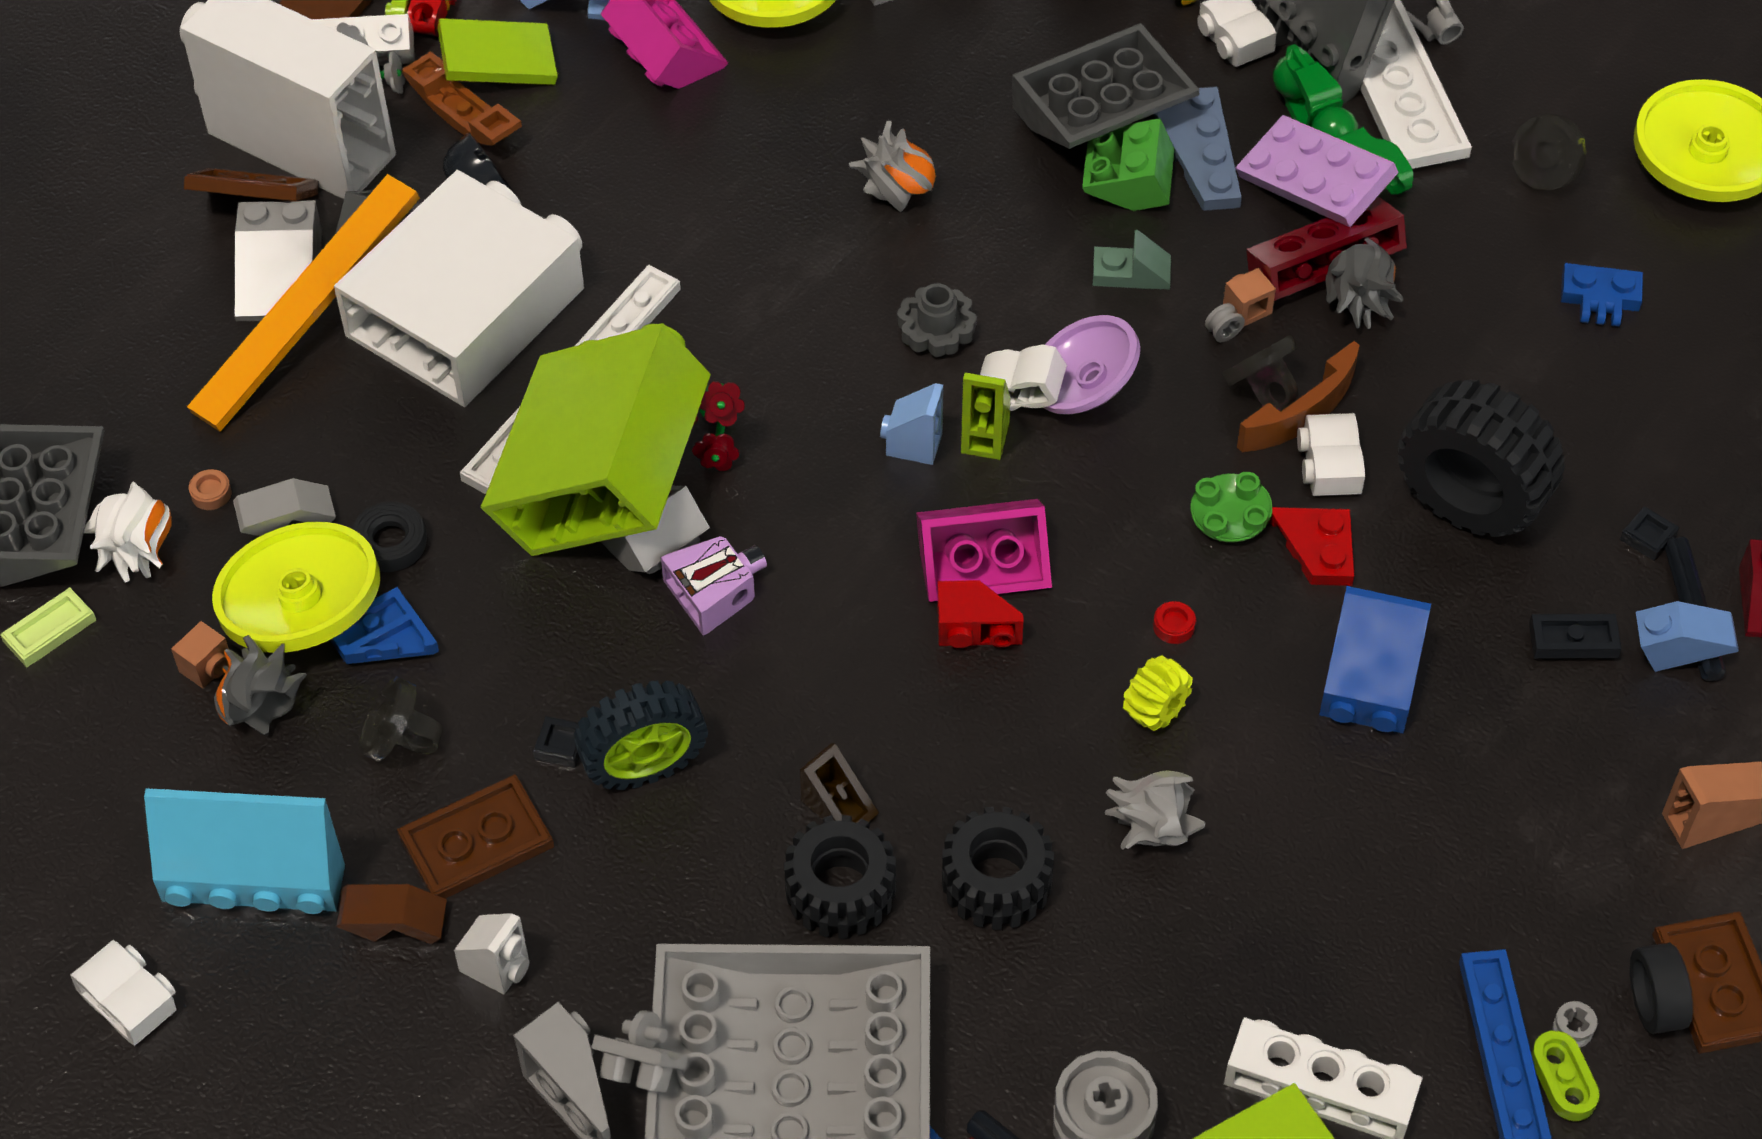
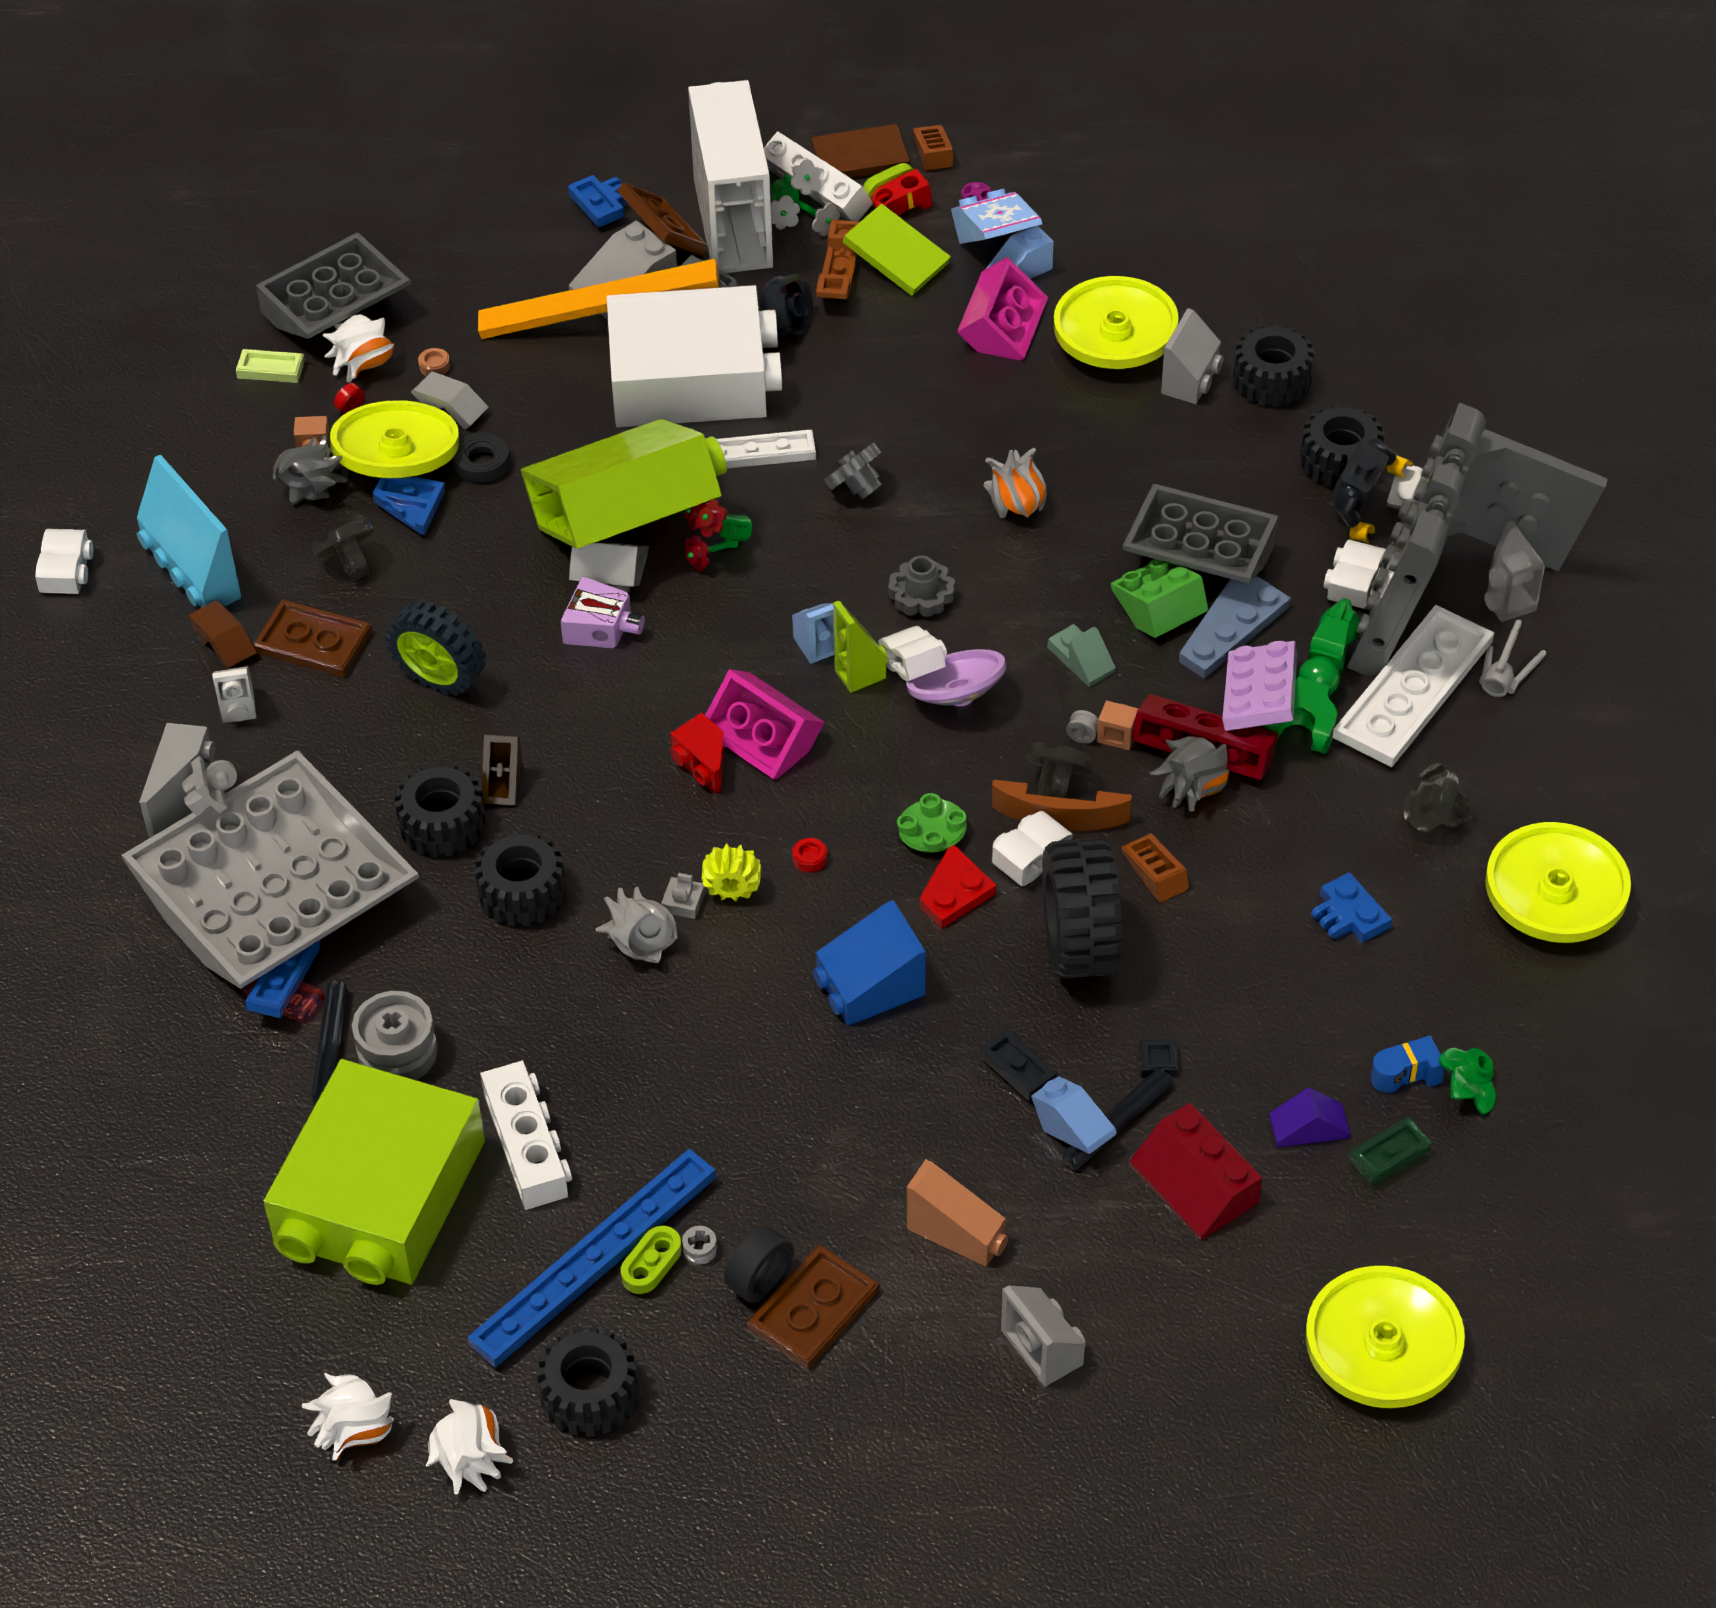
camera: 50 degrees right, 5 degrees down
none -> red tile [334,383,365,415]
none -> blue hinge [568,175,628,228]
none -> light grey tile [661,873,706,919]
none -> dark grey plant [824,442,882,499]
none -> dark orange slope [1121,833,1189,902]

